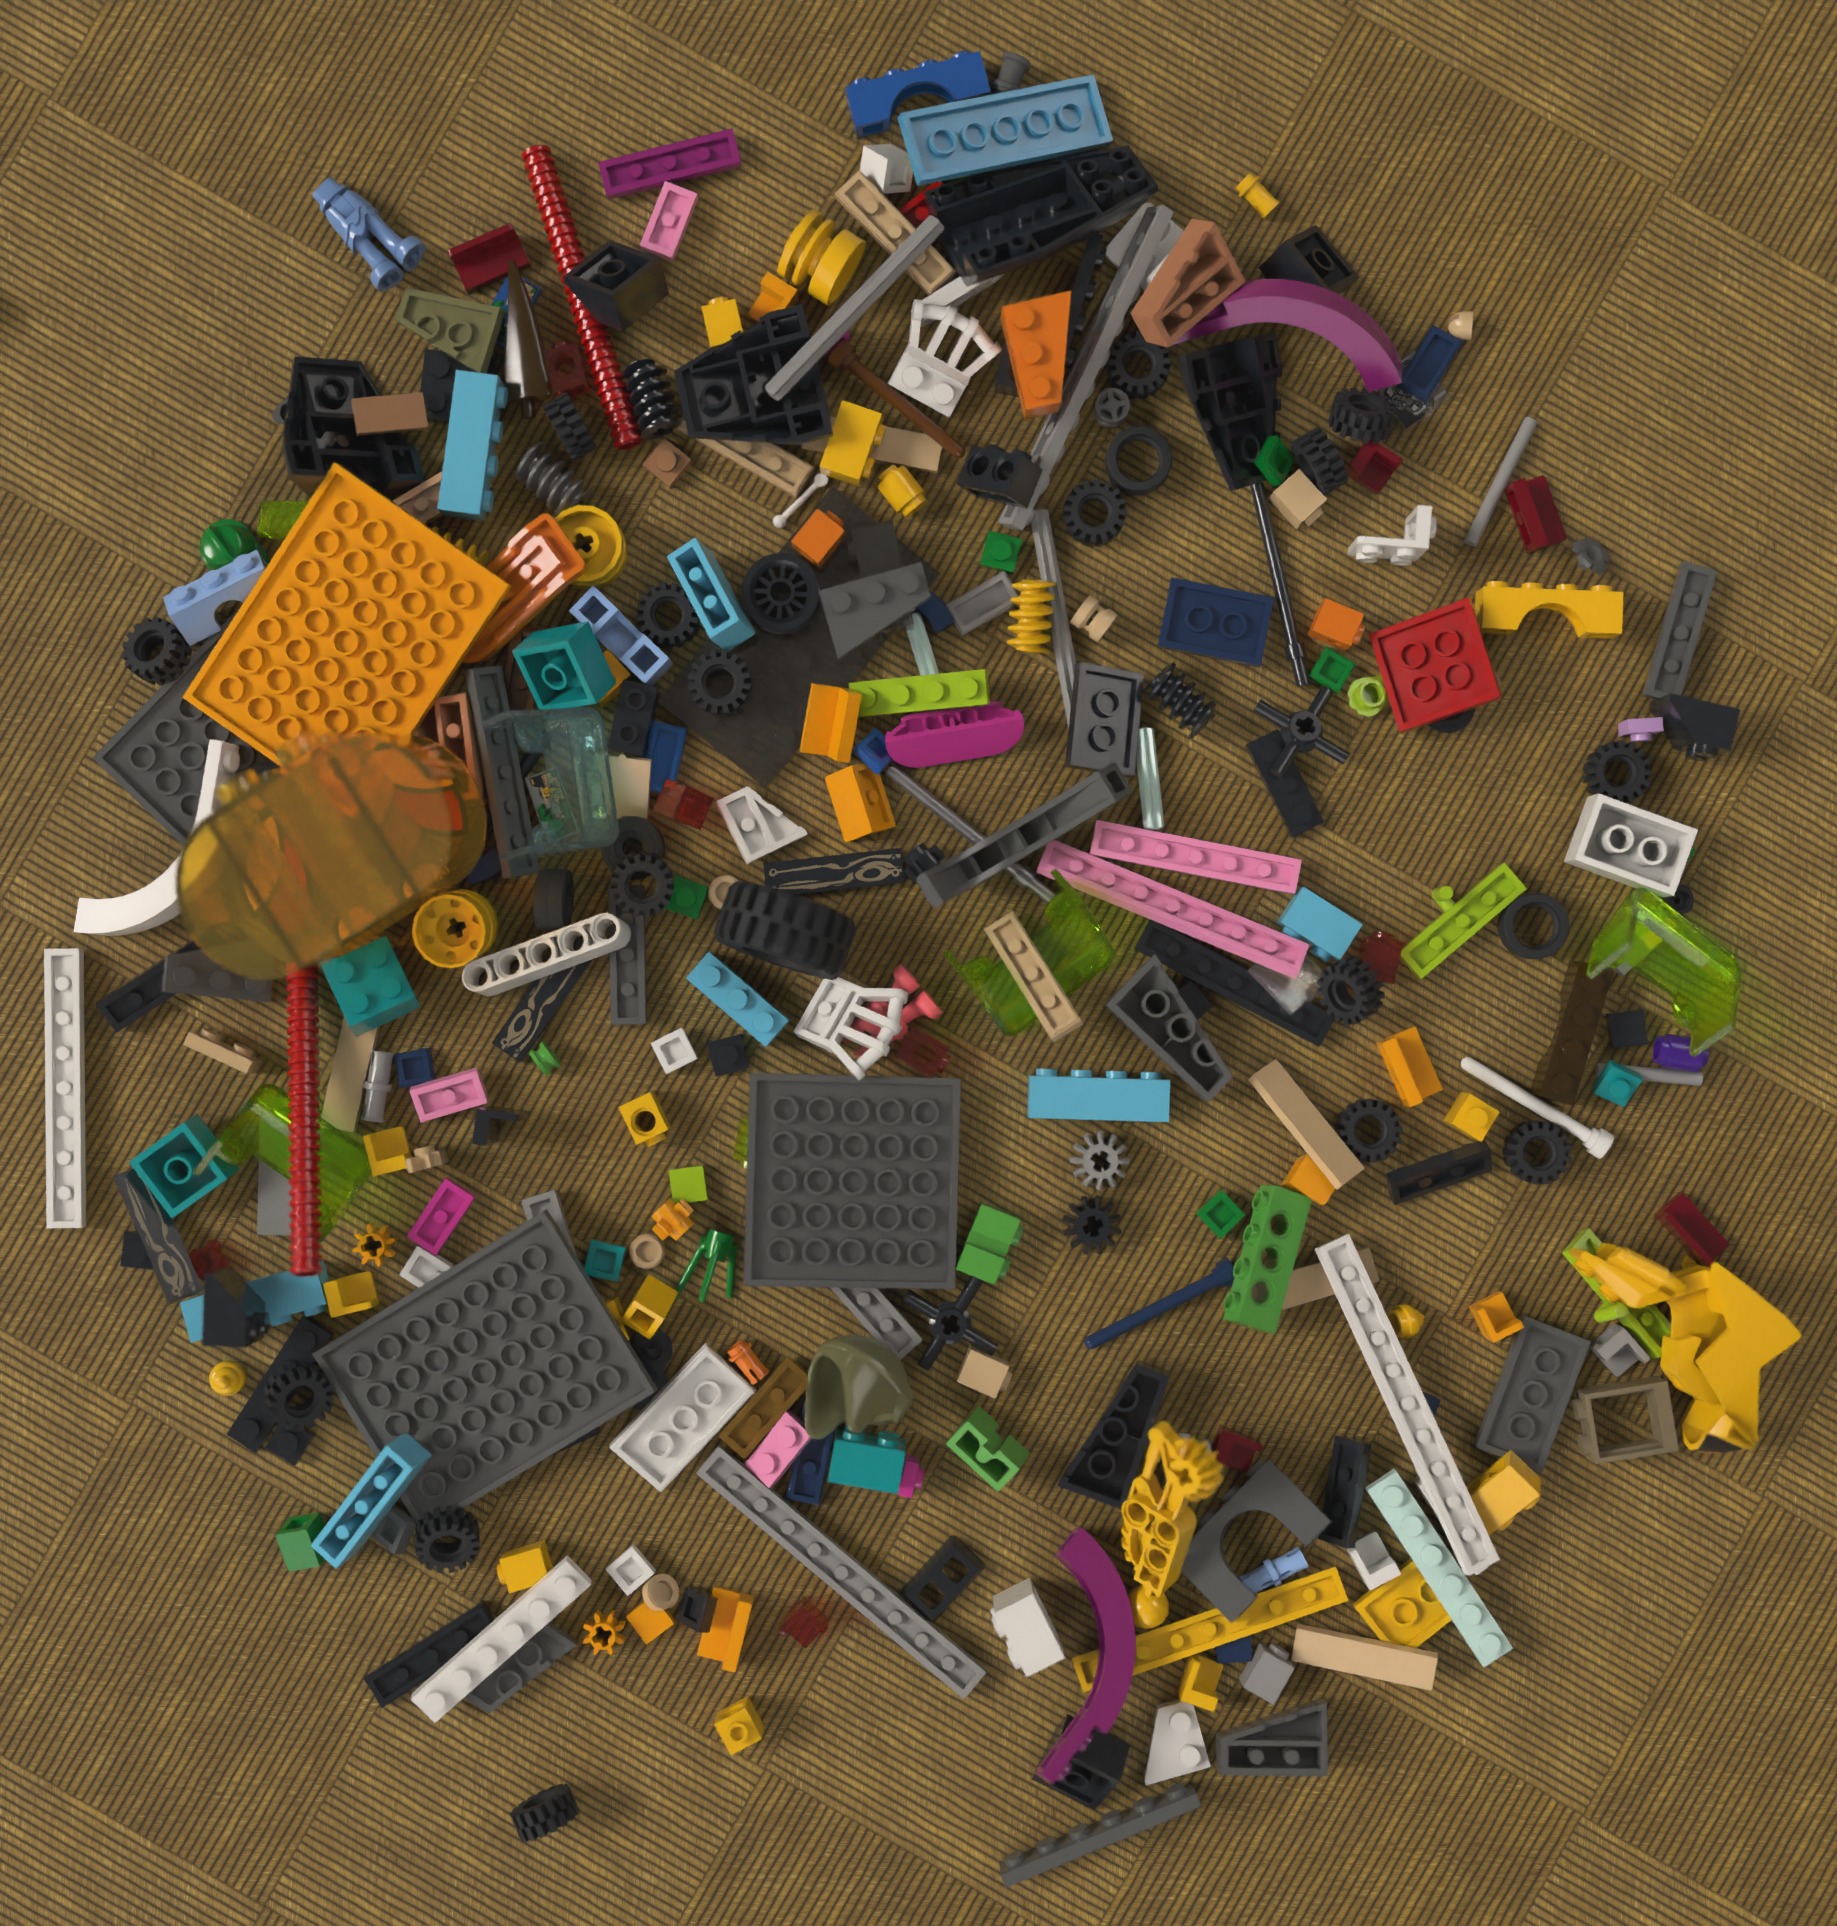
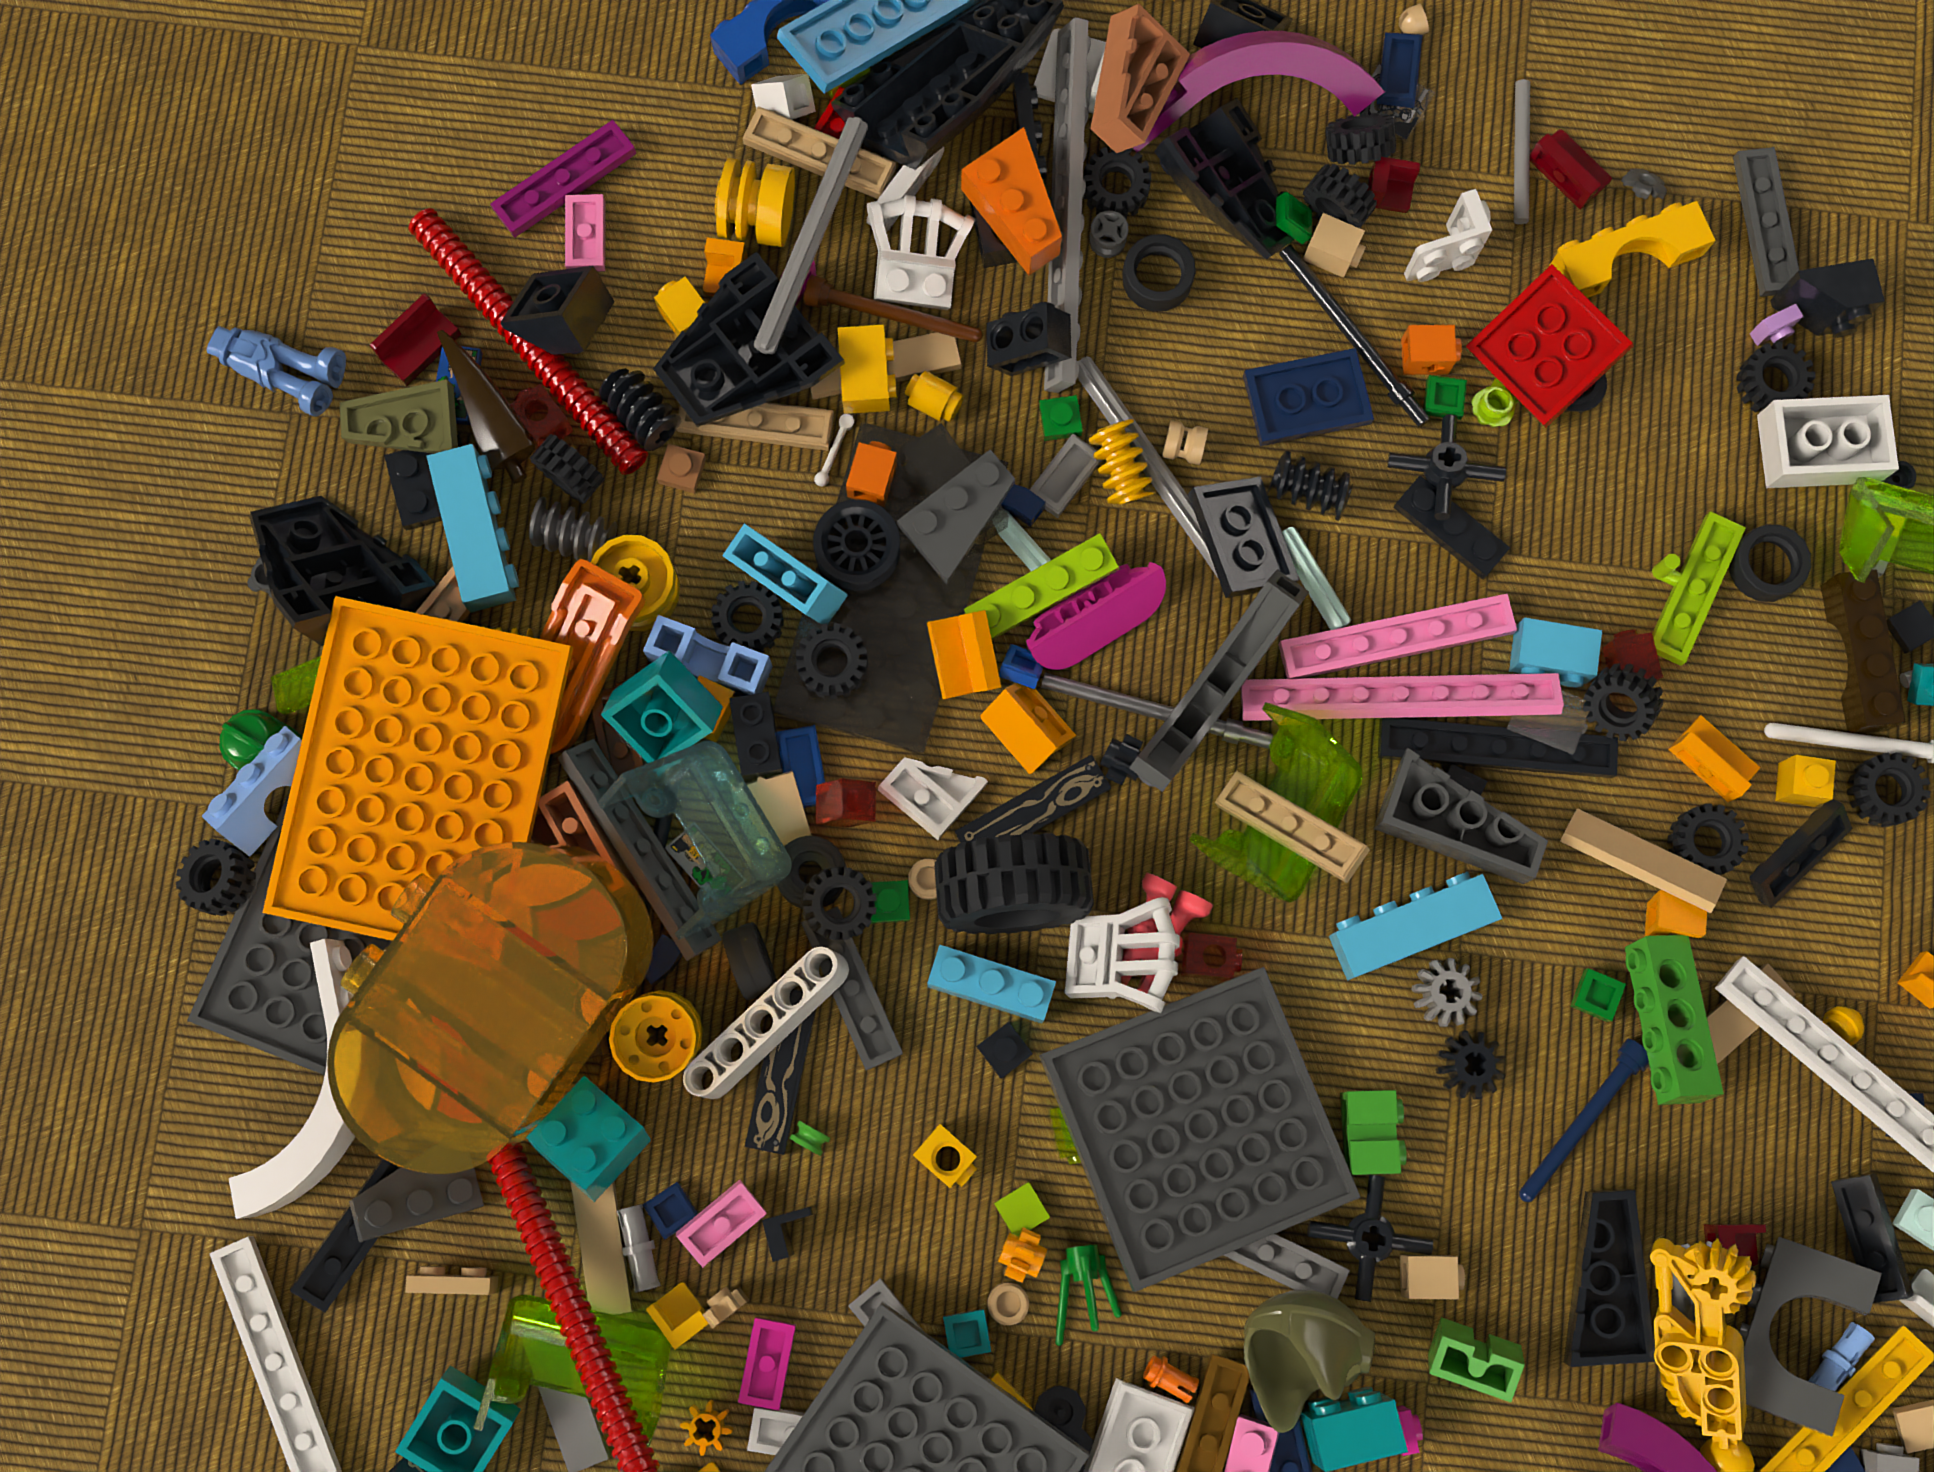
camera: 25 degrees left, 10 degrees down
medium nougat tile [351,392,428,436] -> none
yellow brick [620,1274,678,1339] -> none
white plate [651,1027,698,1074] -> none
black tyre [1062,479,1127,547] -> none

